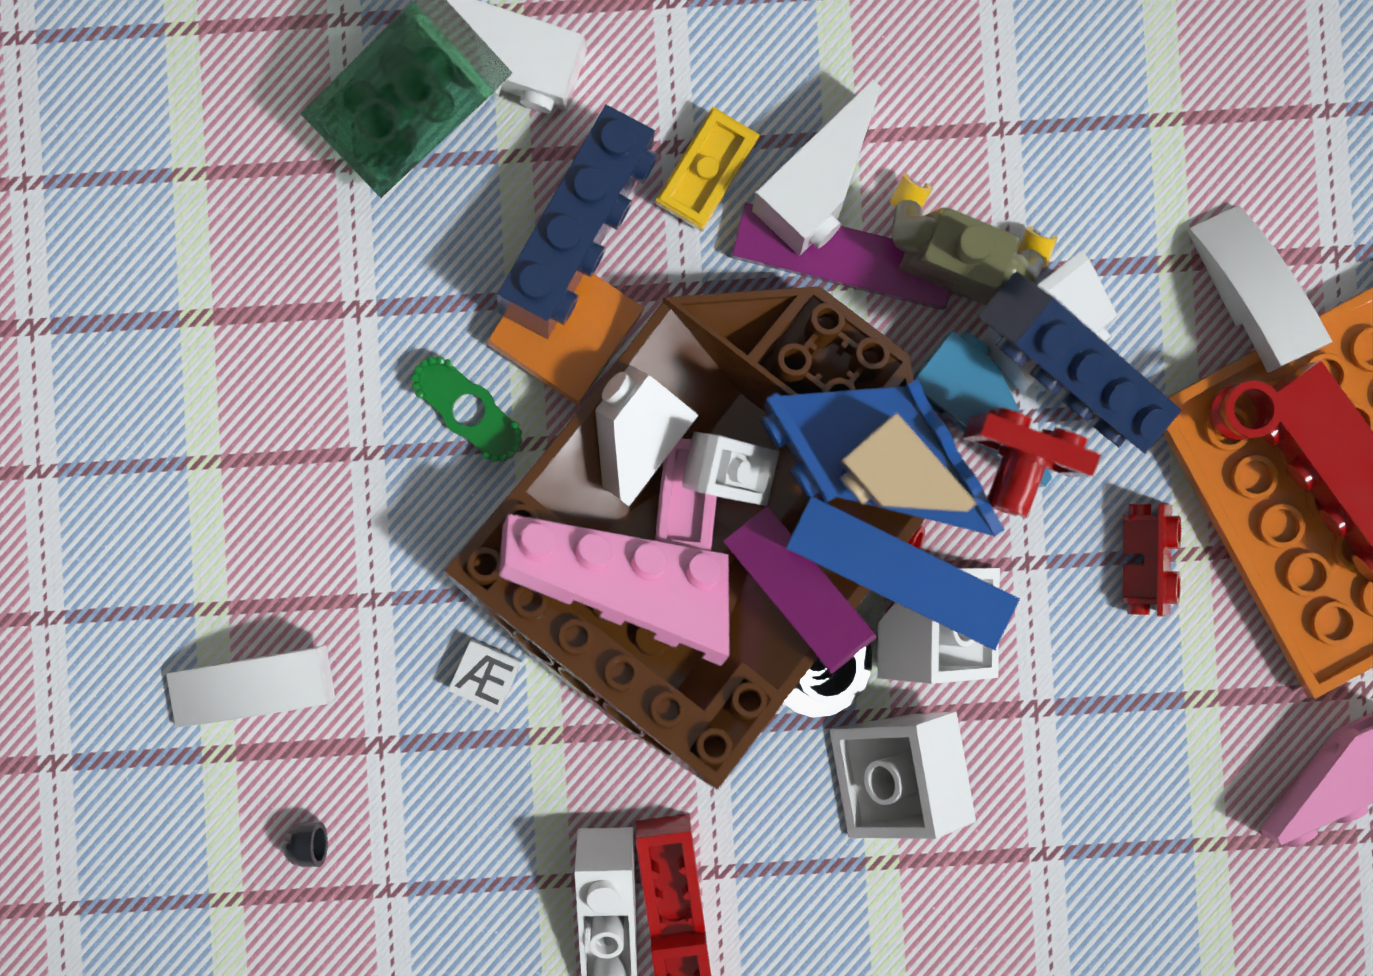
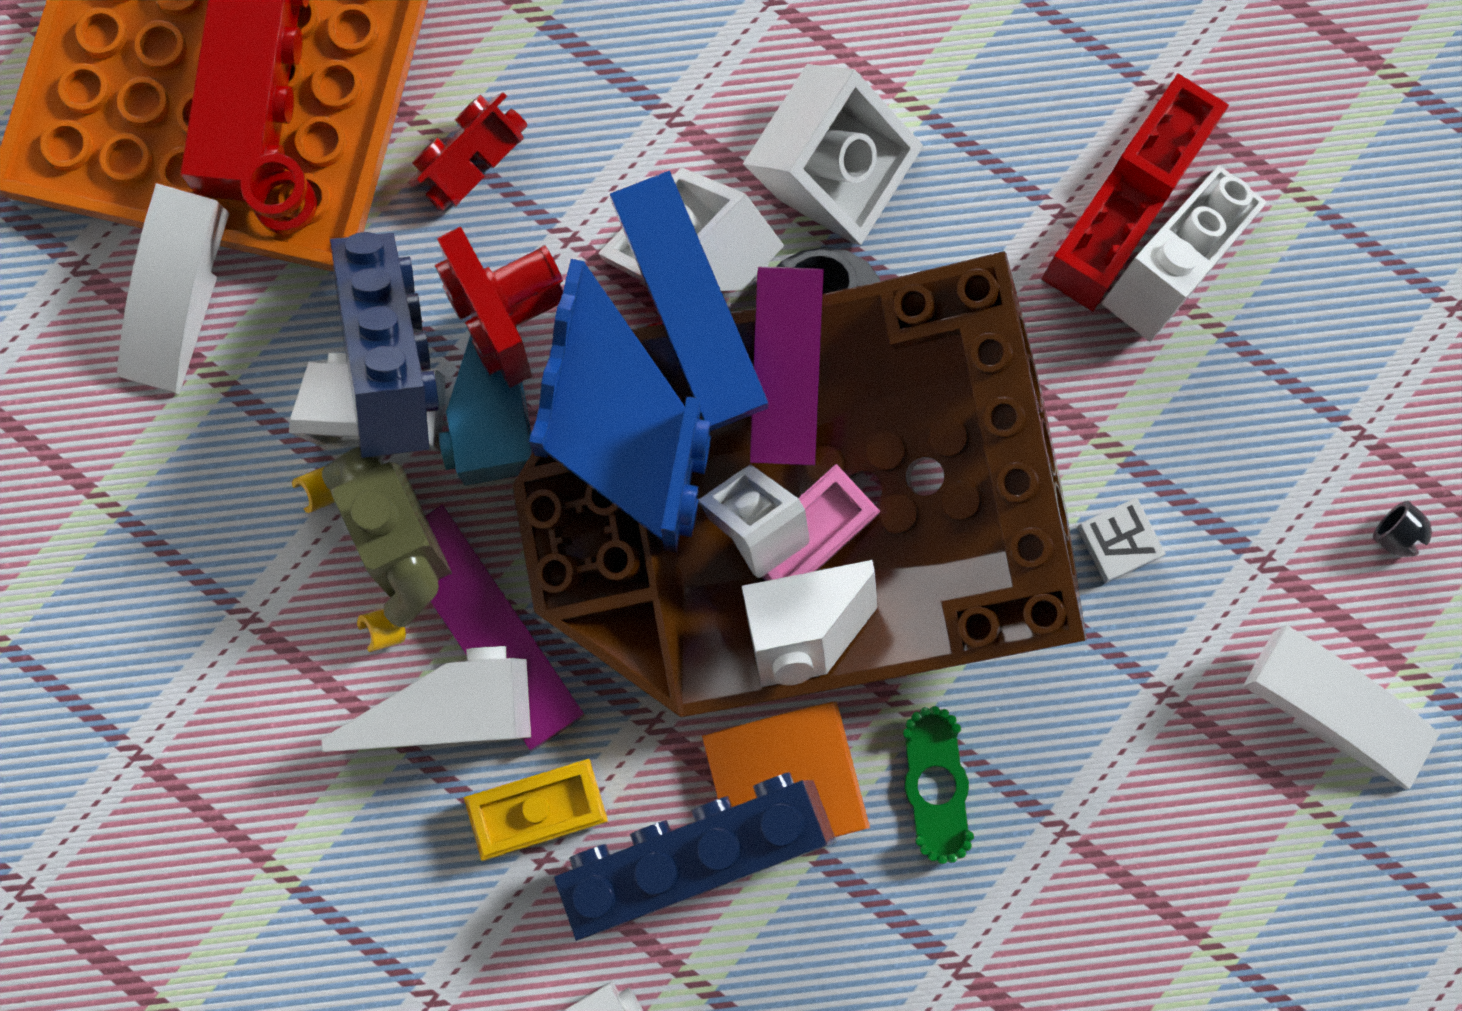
camera: 140 degrees left, 10 degrees down
bright pink wing [499,514,729,666] -> none
tan slope [838,413,976,512] -> none

